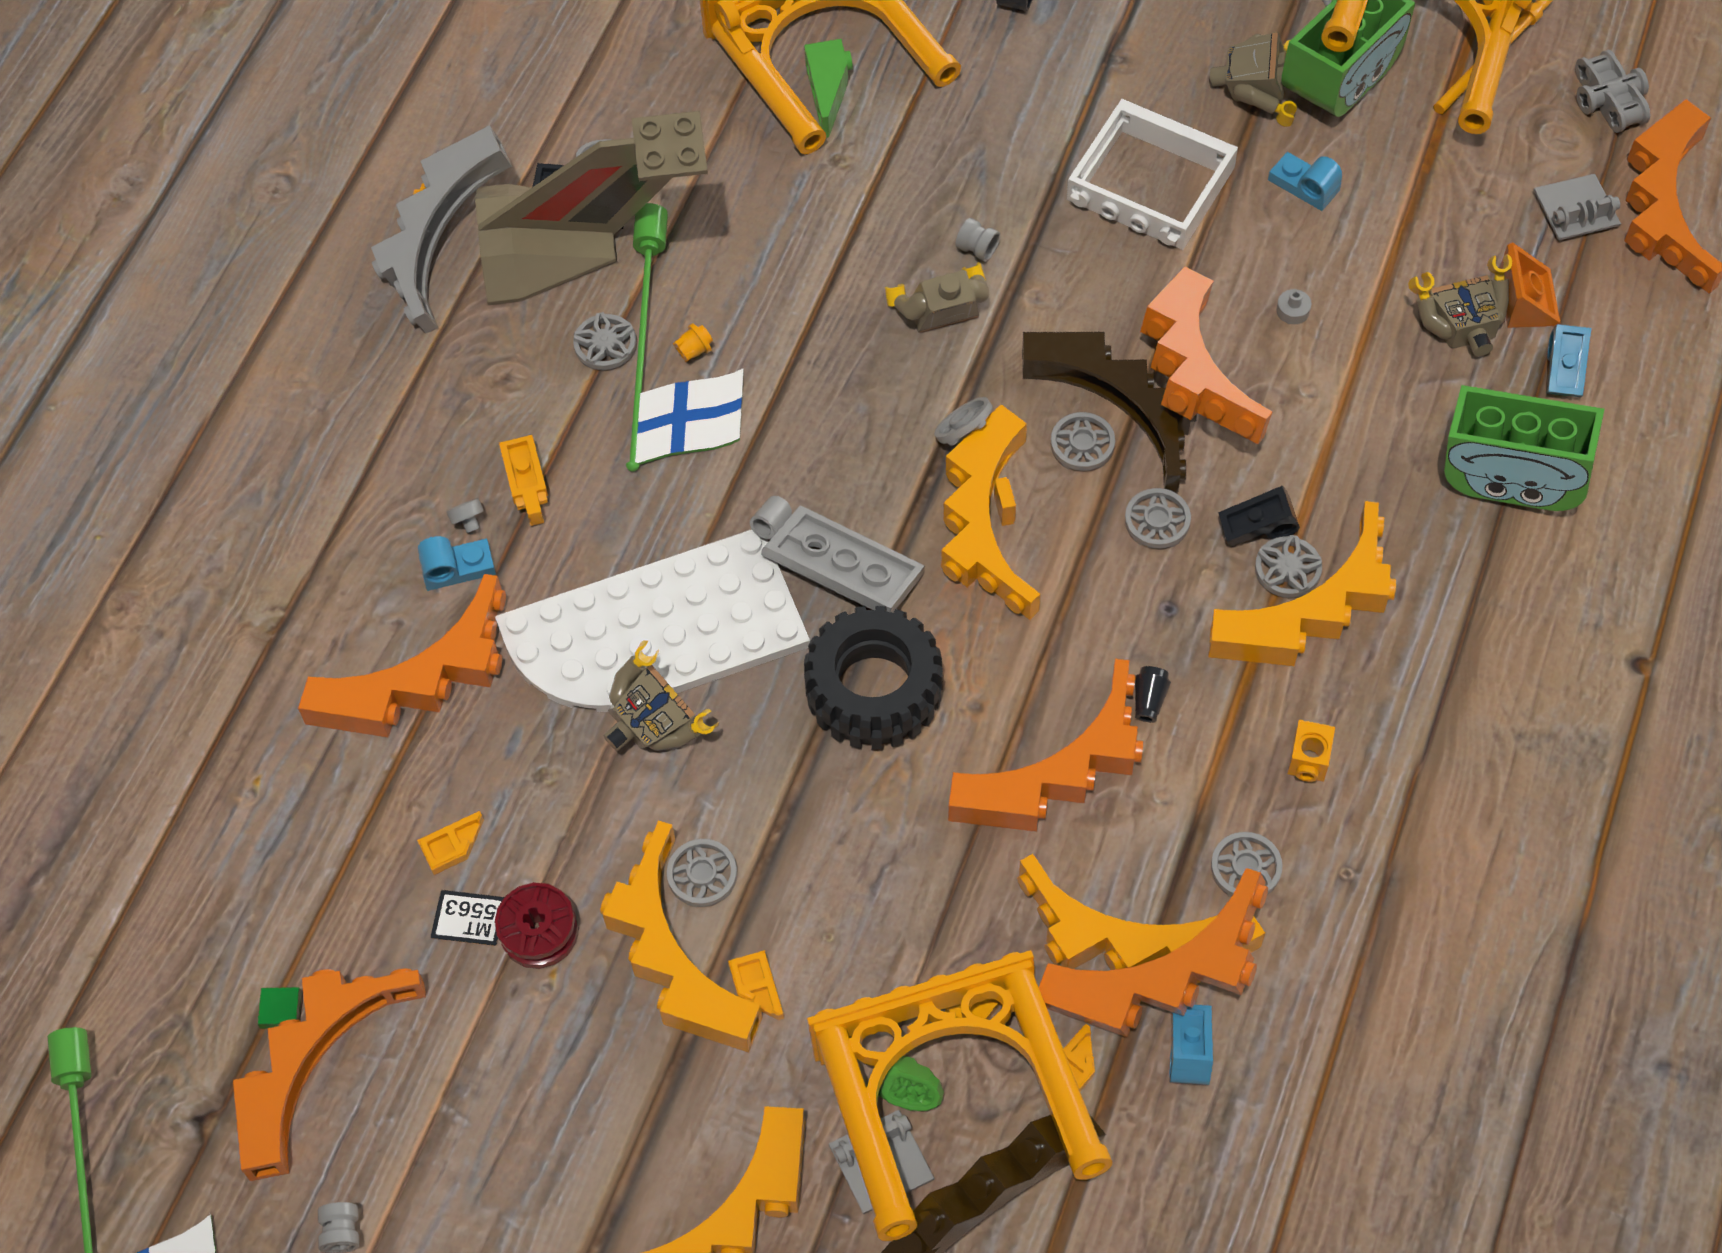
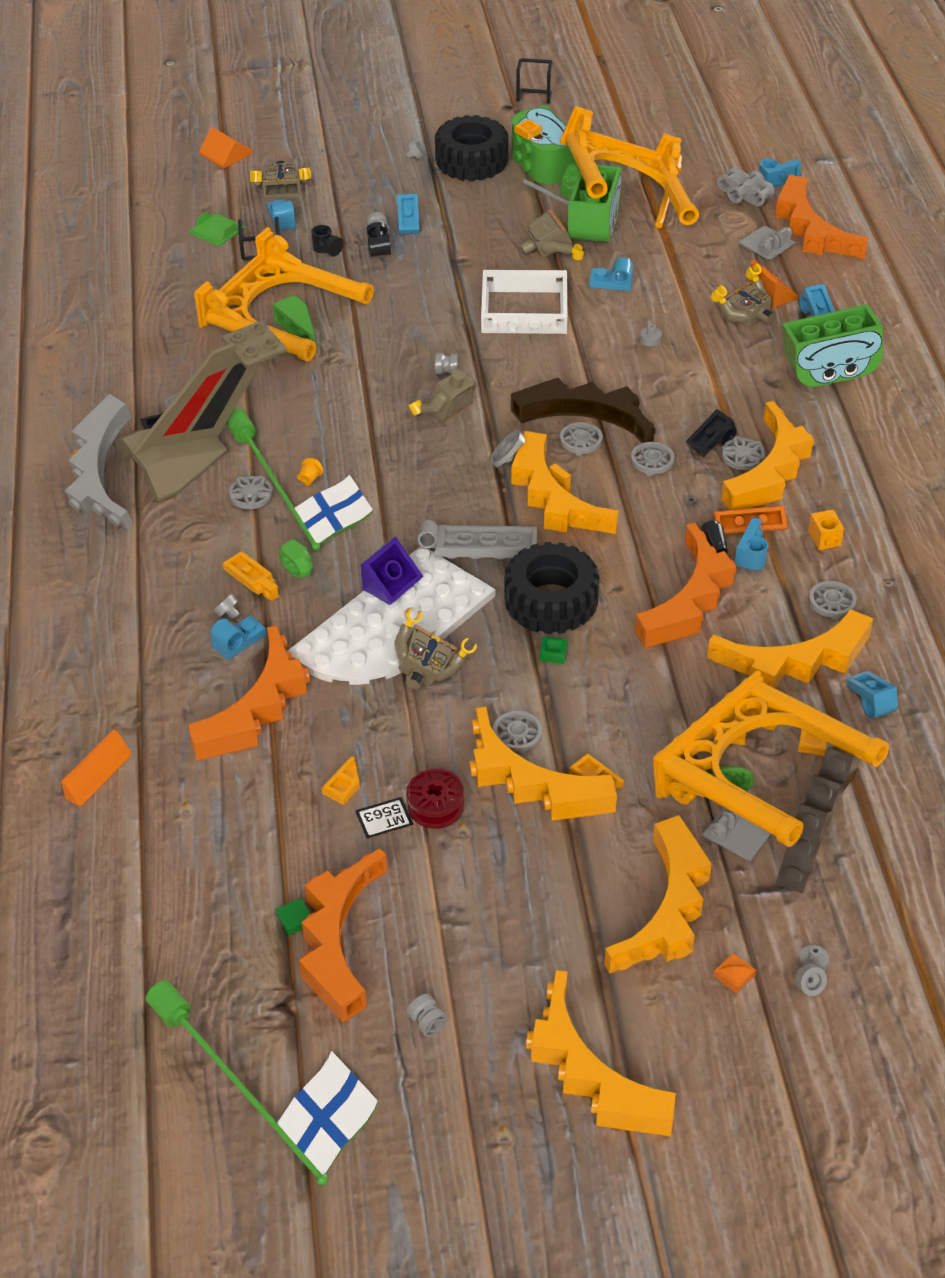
camera: 30 degrees left, 15 degrees down
orange arch [1039,868,1268,1037] -> none
orange arch [1140,266,1273,444] -> none
none -> orange slope [61,730,131,806]
none -> bright green rock [279,539,313,579]
none -> dark purple slope [361,536,424,605]
none -> green tile [539,637,568,664]
none -> orange slope [712,506,788,535]
none -> dark azure plate [735,517,769,570]
none -> dark azure plate [759,159,802,188]

